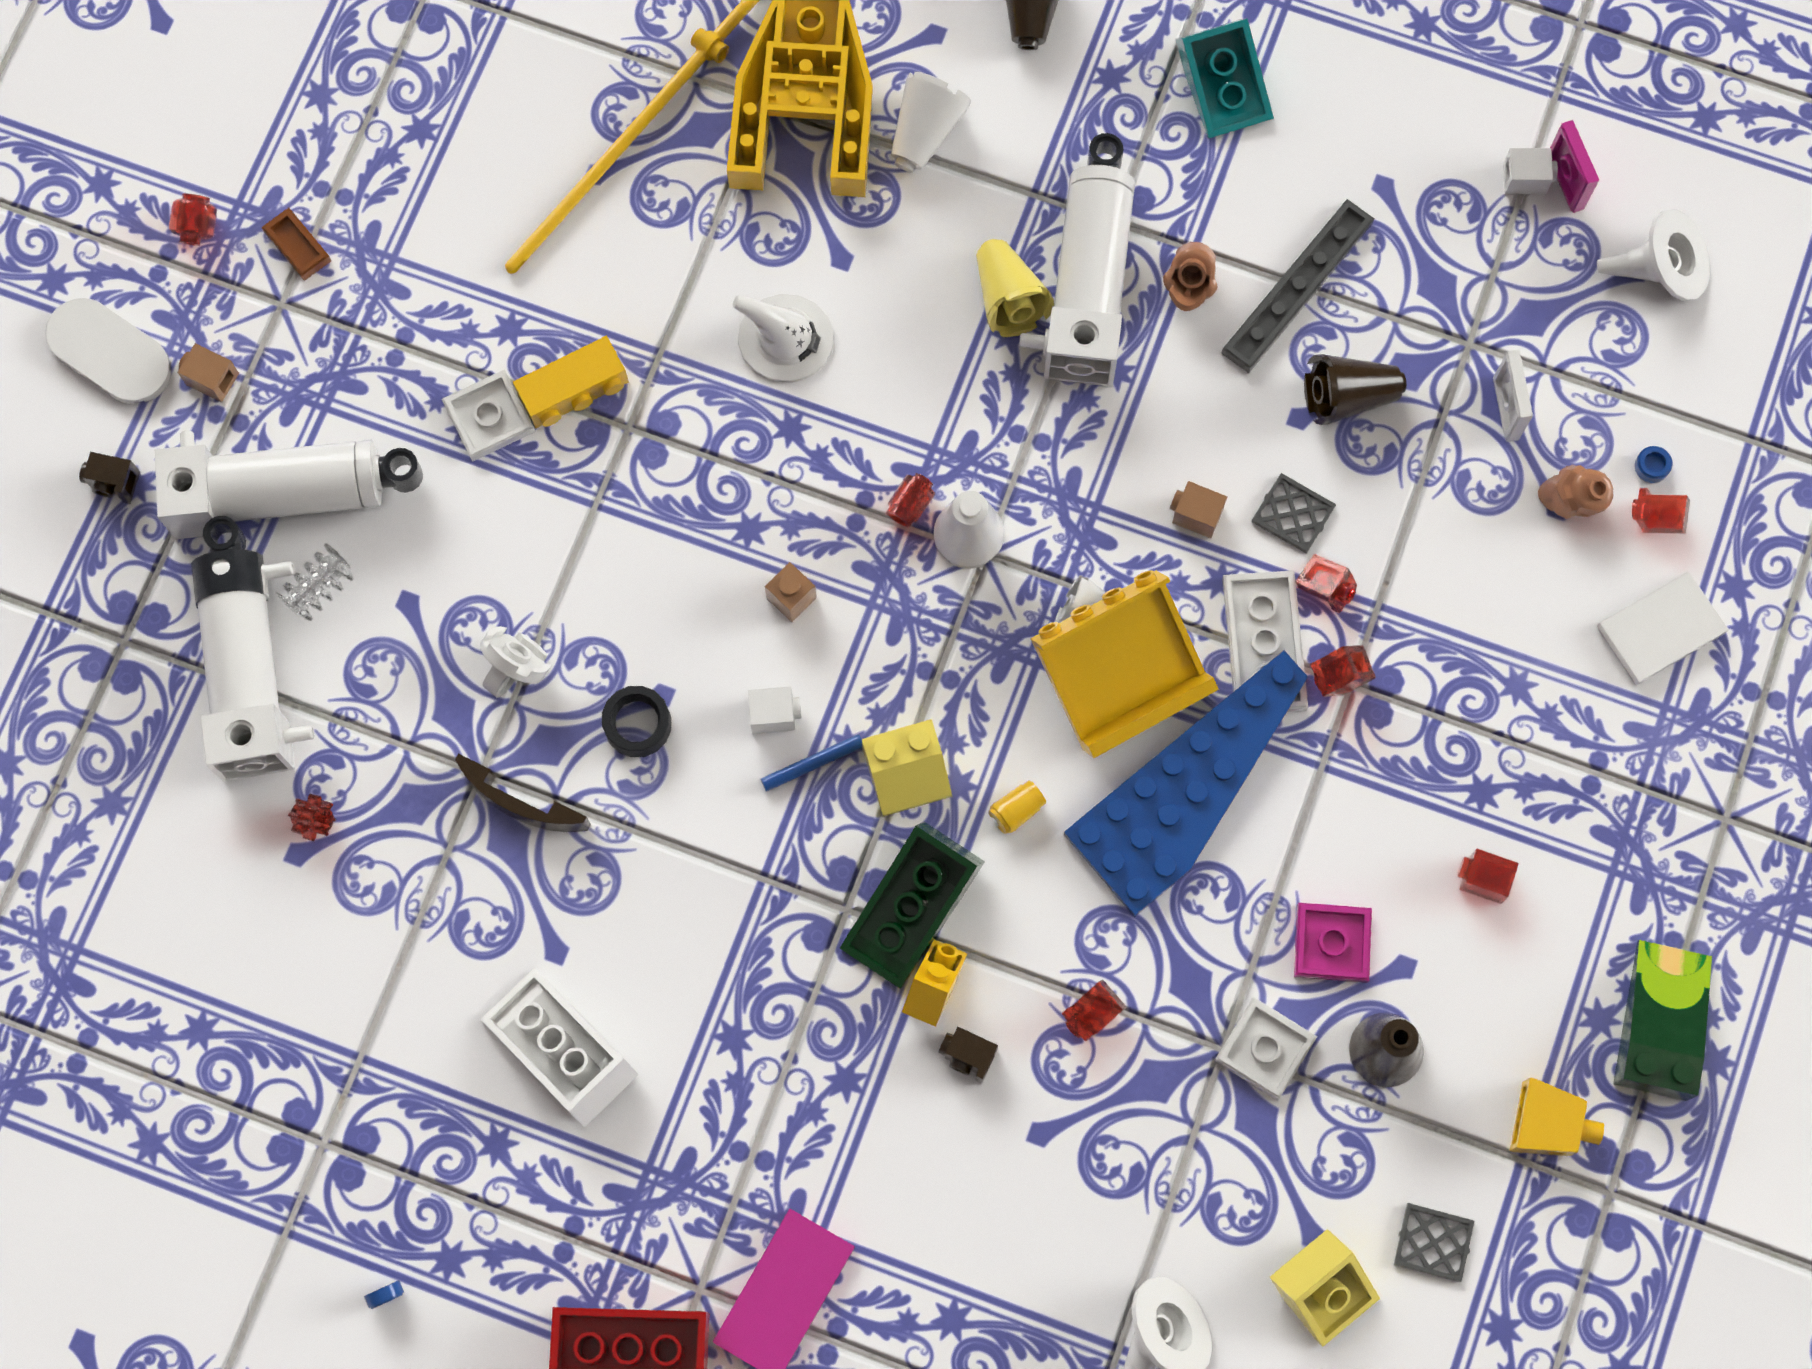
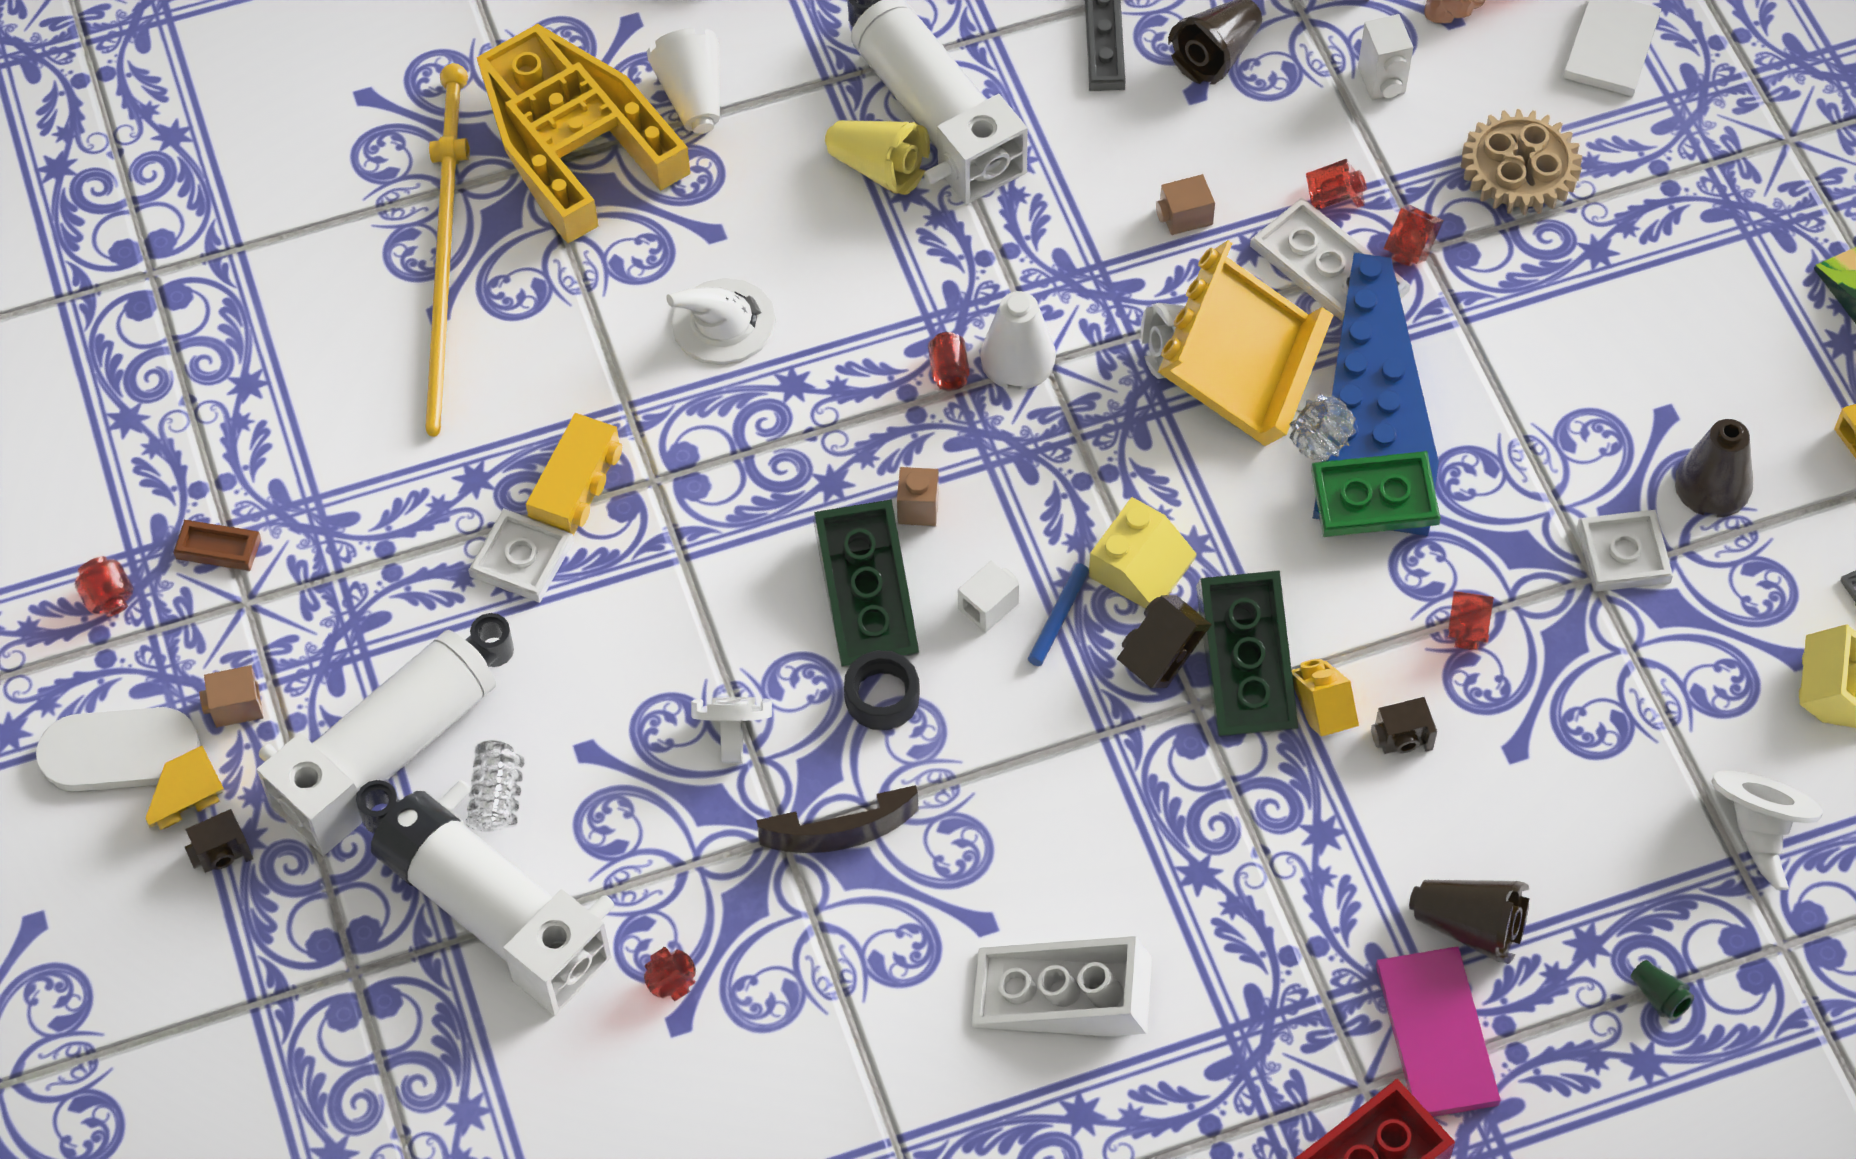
camera: 40 degrees left, 15 degrees down
yellow piece [988,780,1046,834] -> none
nougat head [1163,242,1218,311] -> none
dark grey window [1251,473,1336,554] -> none
dark pink tile [1294,902,1372,983] -> none
clear red brick [1457,848,1519,904] -> none
none -> yellow slope [145,746,224,830]
none -> dark green slope [813,499,919,667]
none -> dark brown brick [1117,595,1212,688]
none -> clear gear [1289,394,1356,462]
none -> green tile [1311,451,1441,537]
none -> white brick [1358,14,1413,100]
none -> dark brown cone [1409,880,1530,964]
none -> tan gear [1461,109,1582,215]

